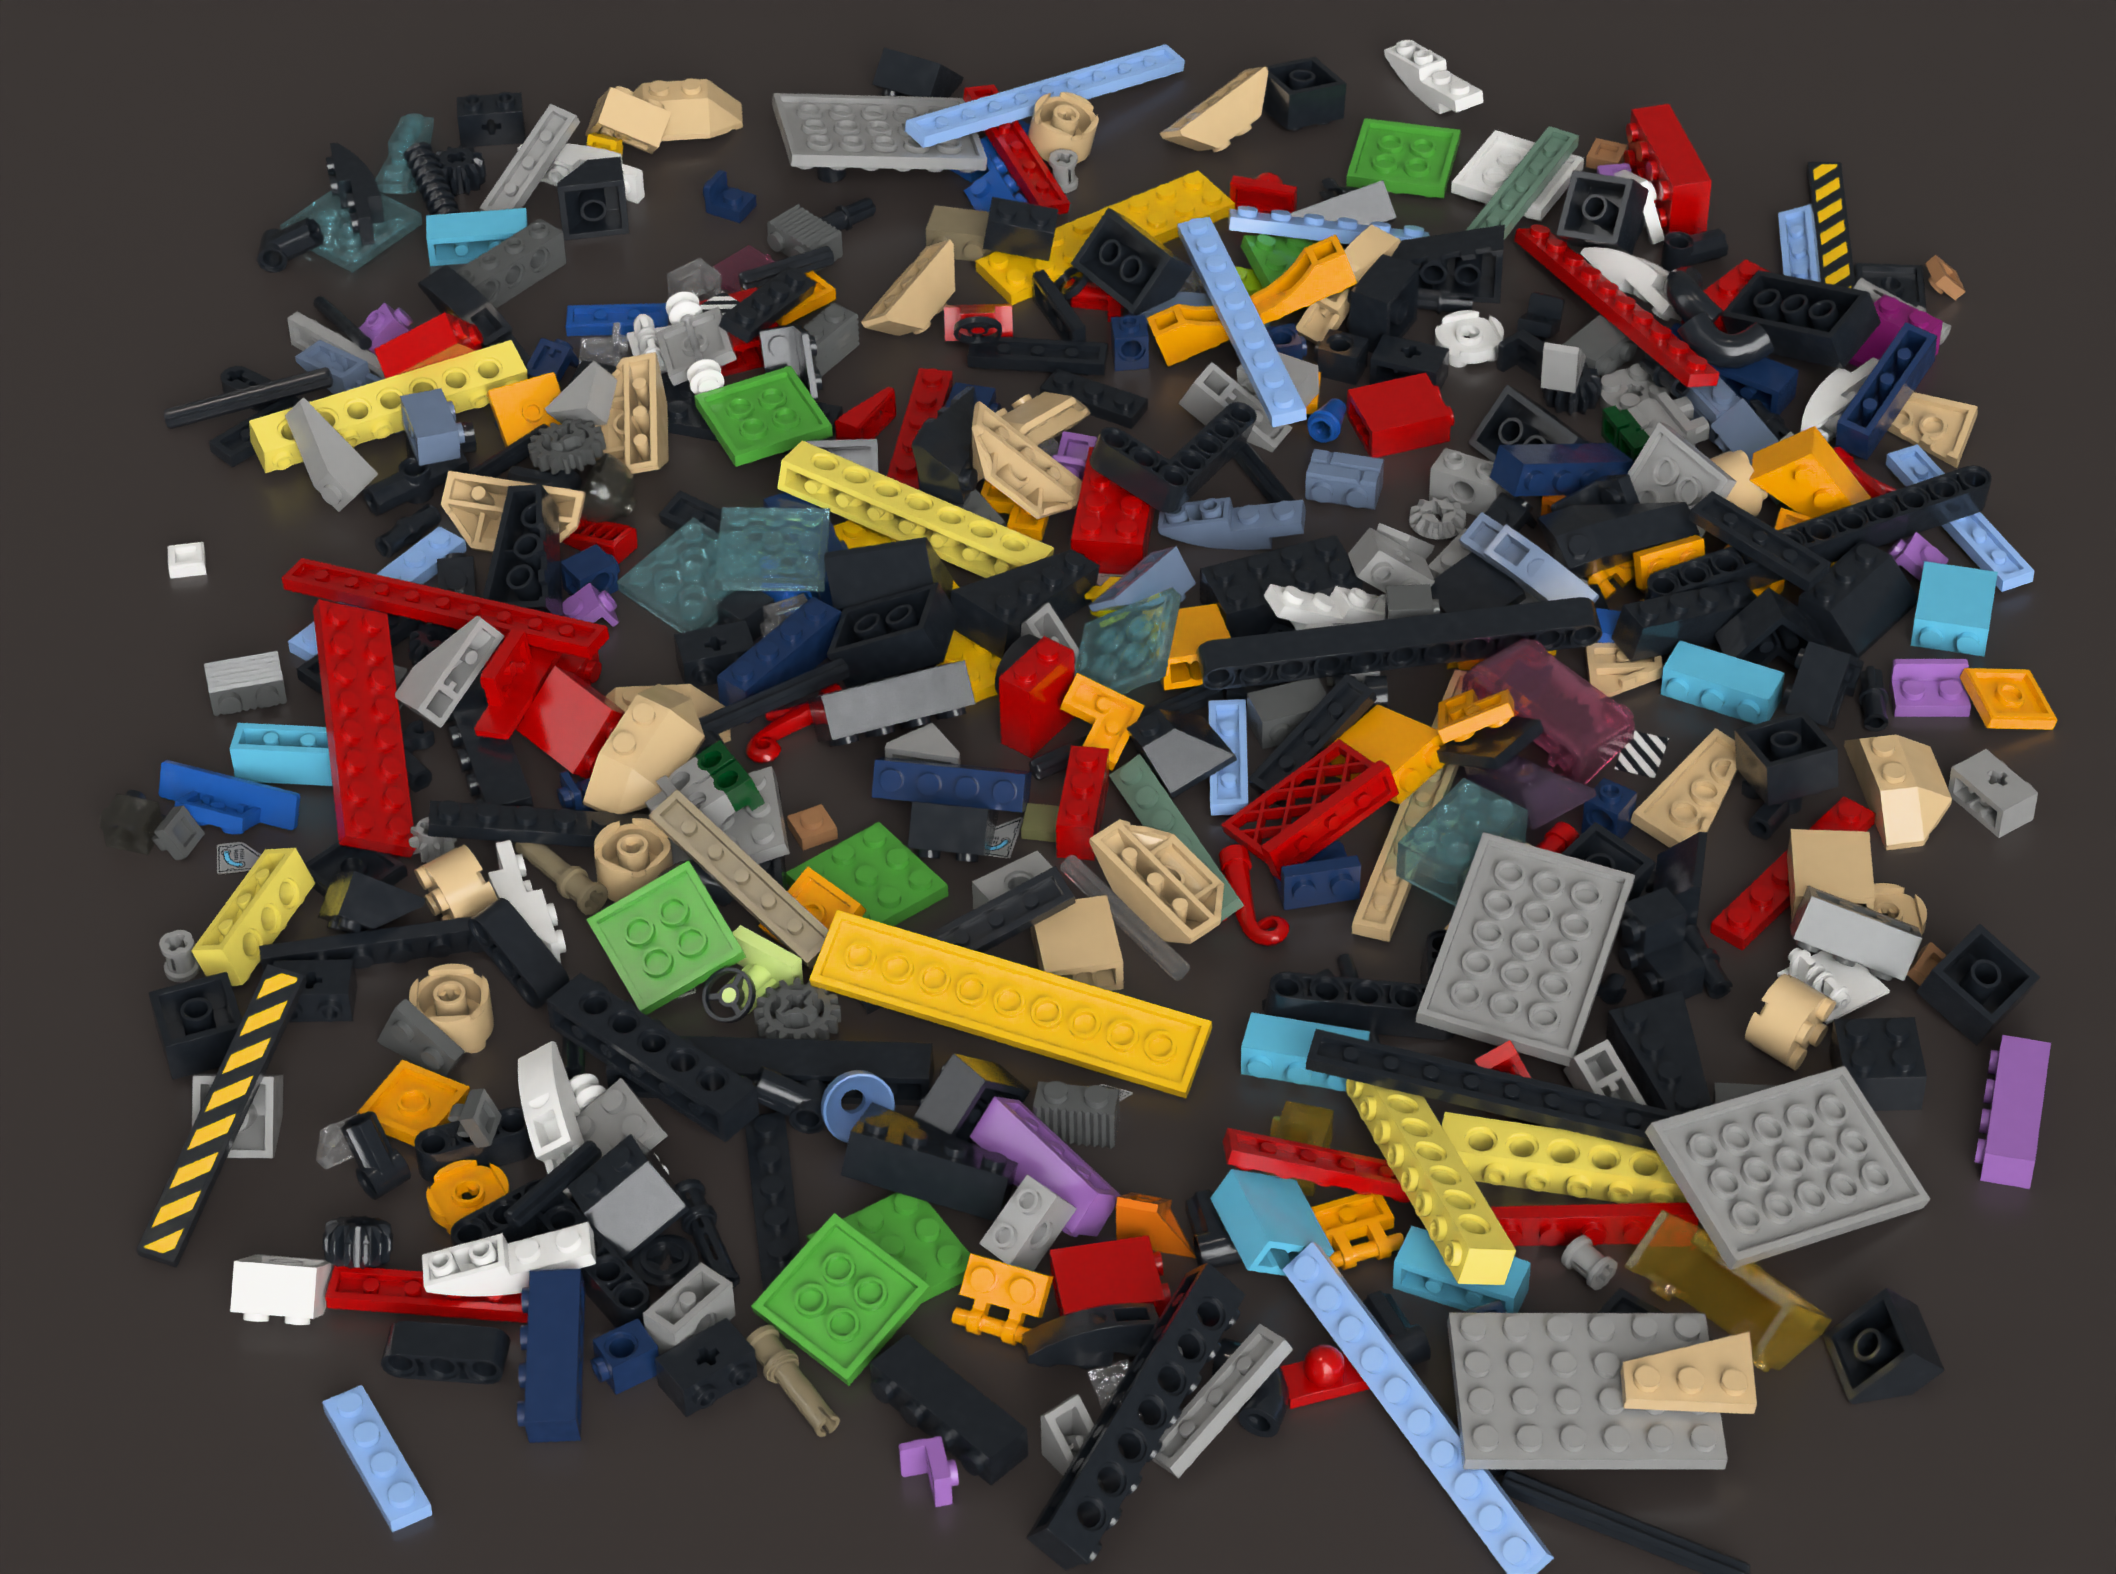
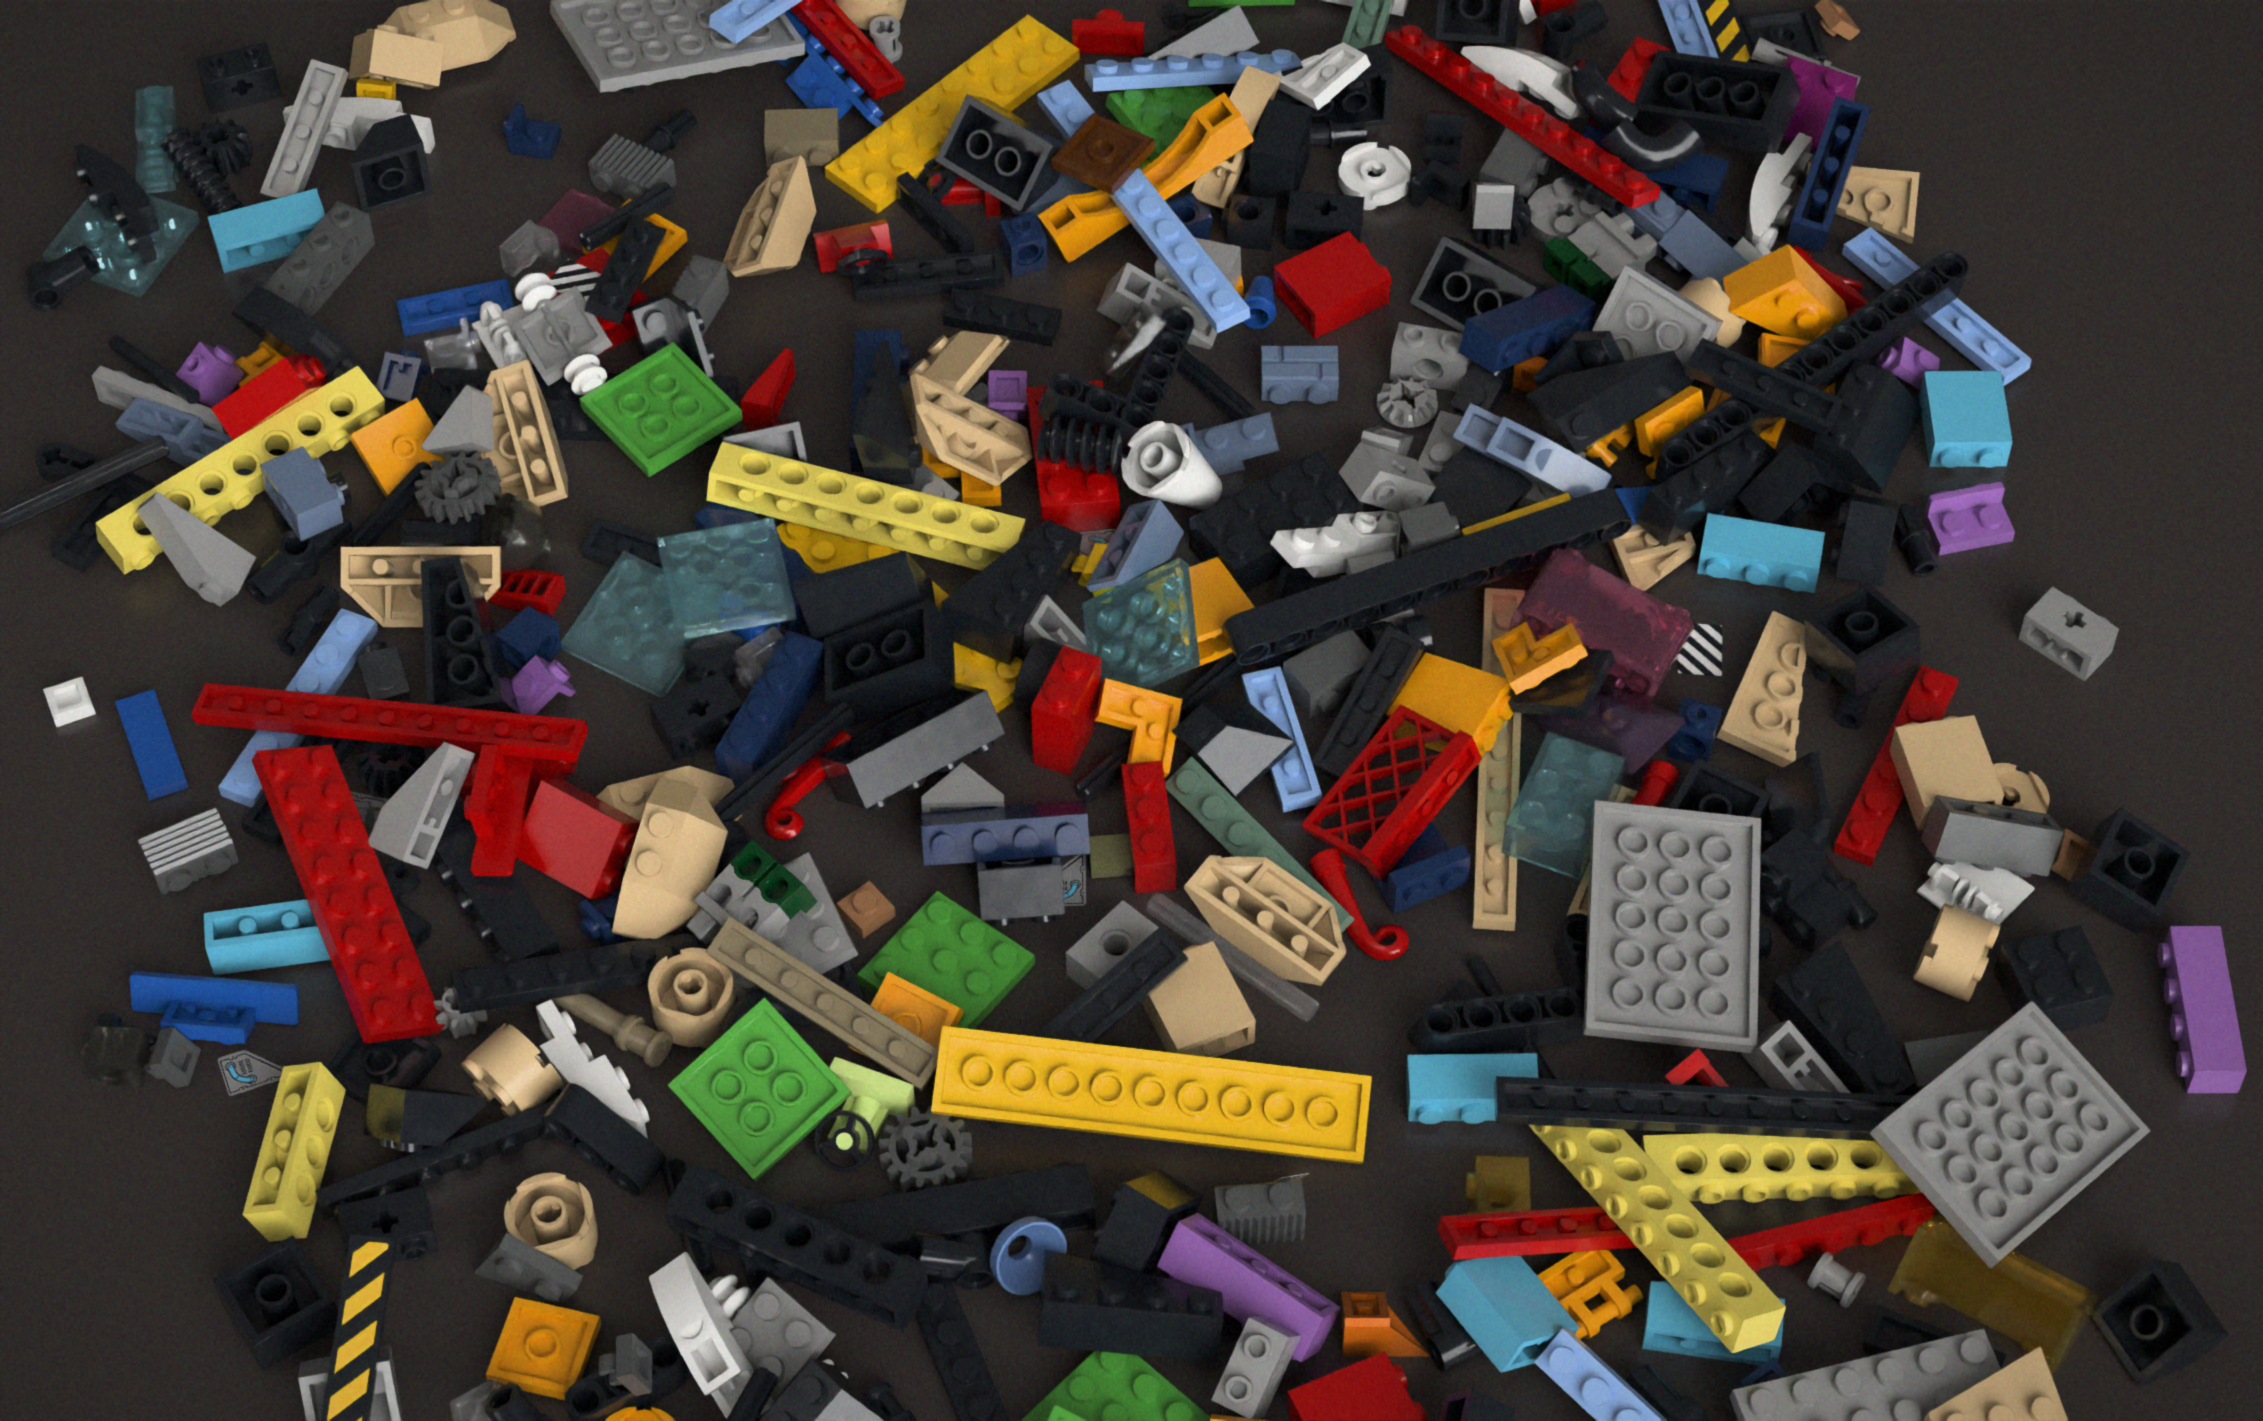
camera: 15 degrees left, 10 degrees up
light grey bush [159,930,200,982] -> none
red plate [887,368,953,490] -> none
black slope [983,196,1058,261] -> none
tan wedge [1844,734,1952,850] -> none
light orange plate [1960,668,2057,730] -> none
none -> blue tile [115,689,189,801]
none -> black piece [1037,414,1123,477]
none -> reddish brown tile [1051,113,1155,195]
none -> clear smoke plate [1095,301,1166,383]
none -> white cone [1121,421,1222,510]
none -> white wing [1273,42,1371,110]

